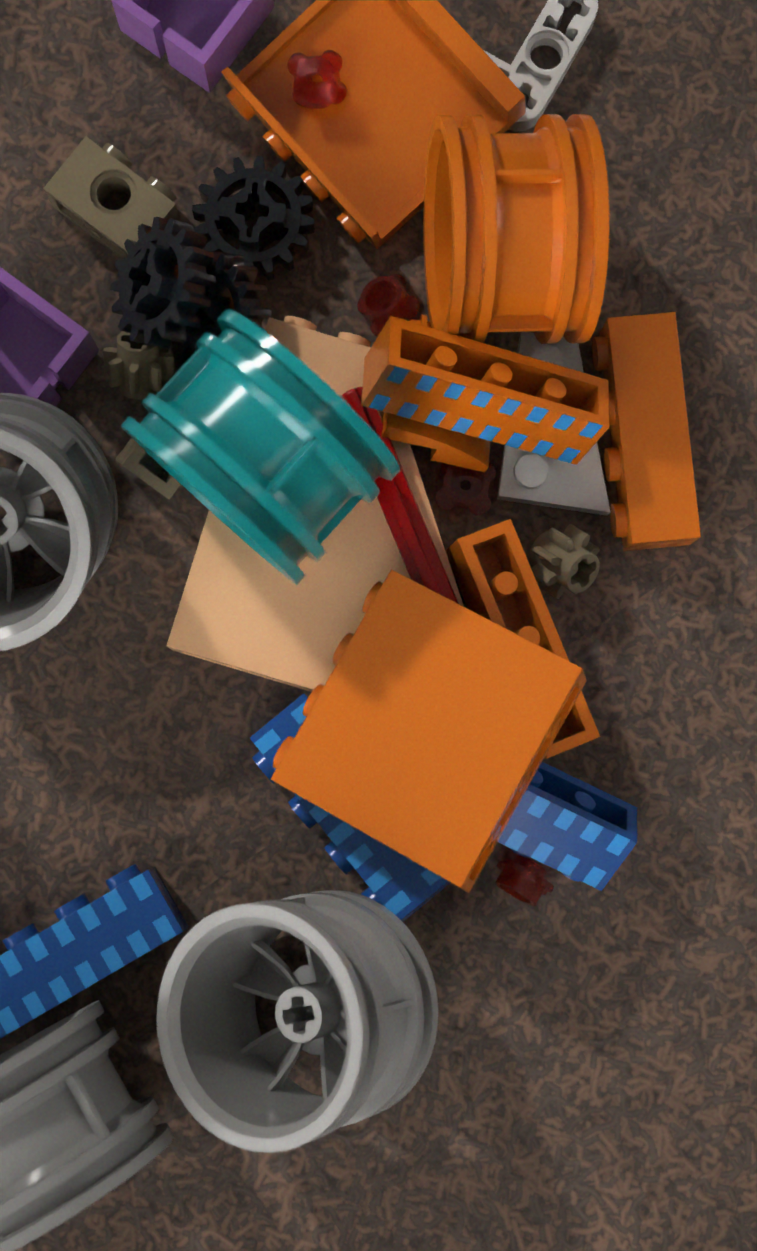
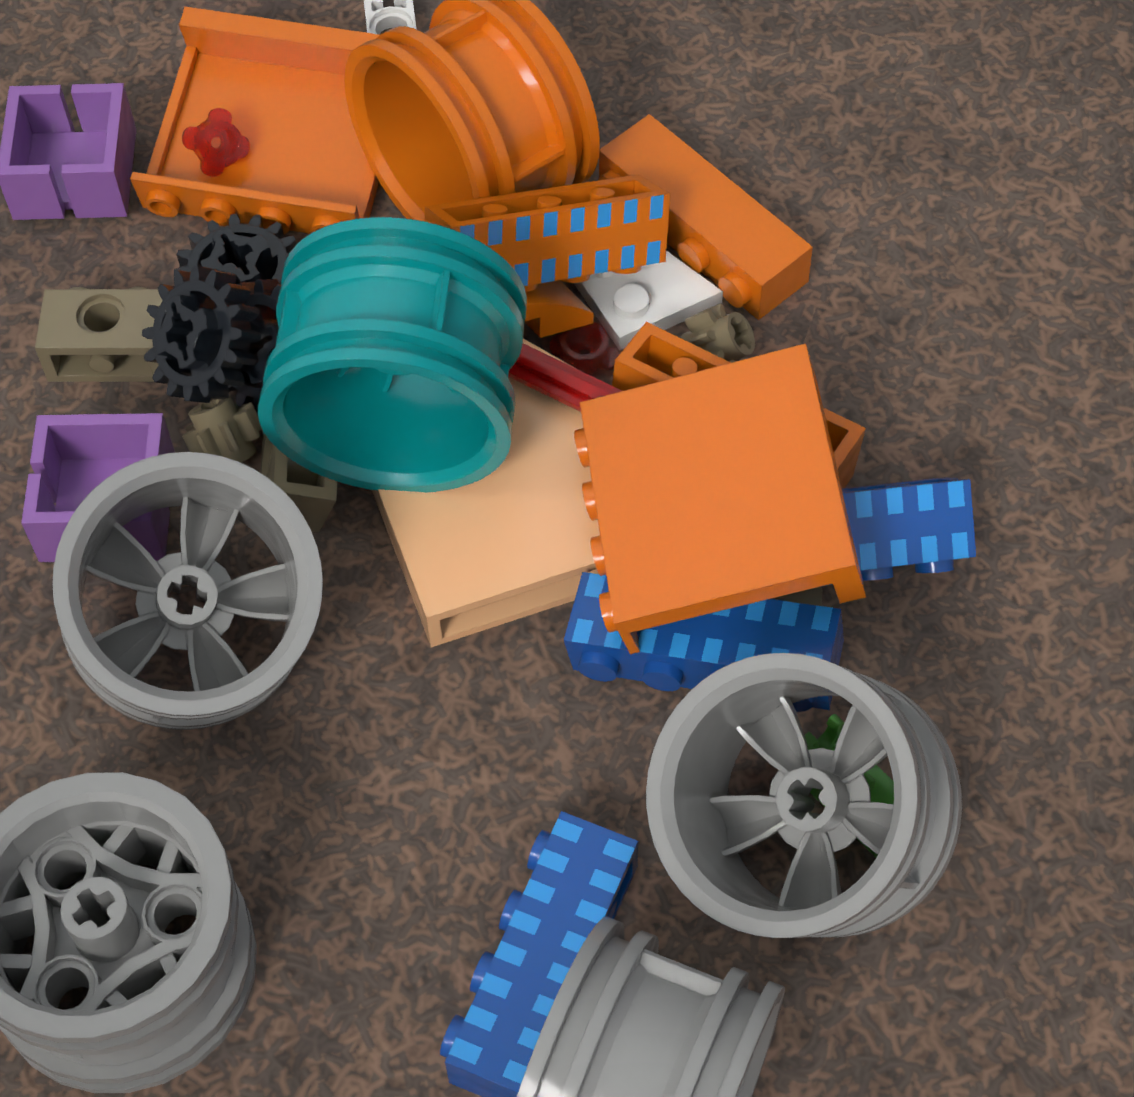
camera: 25 degrees left, 25 degrees down
clear red plate [495,855,554,906] -> none

